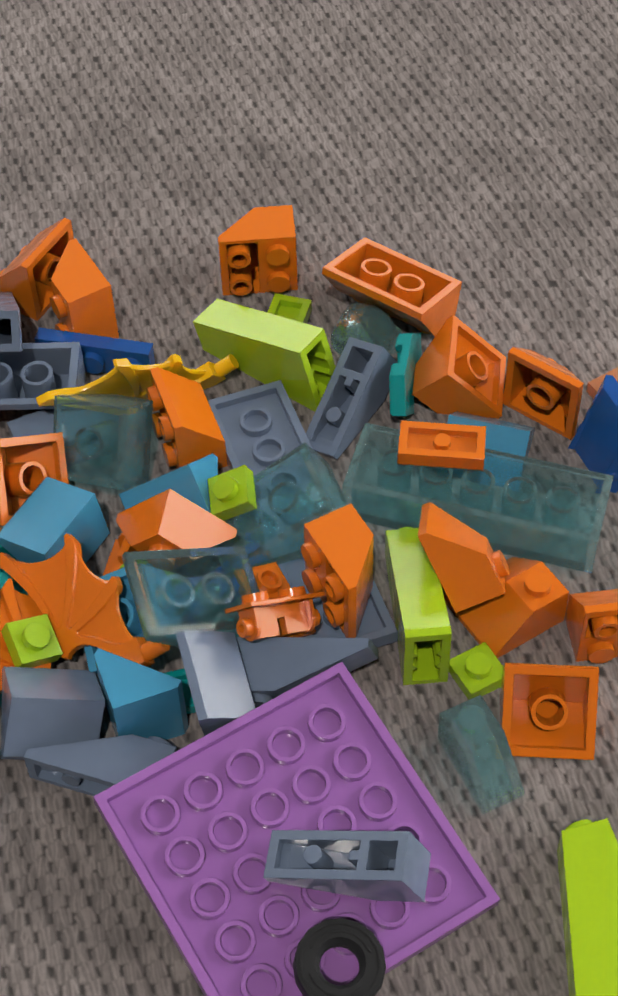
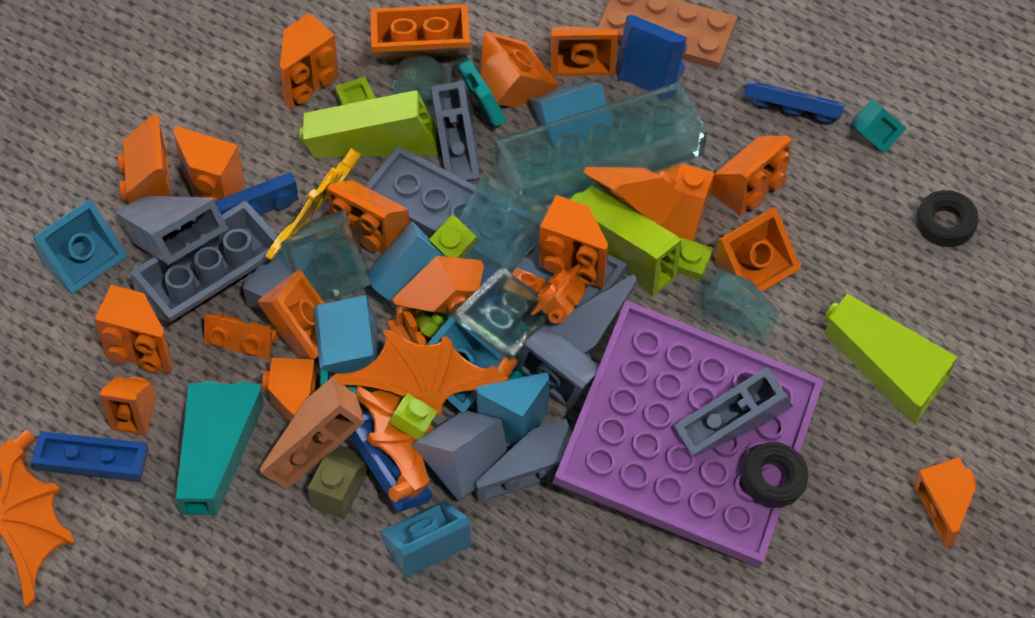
camera: 40 degrees left, 5 degrees up
orange plate [397,420,486,470] -> none

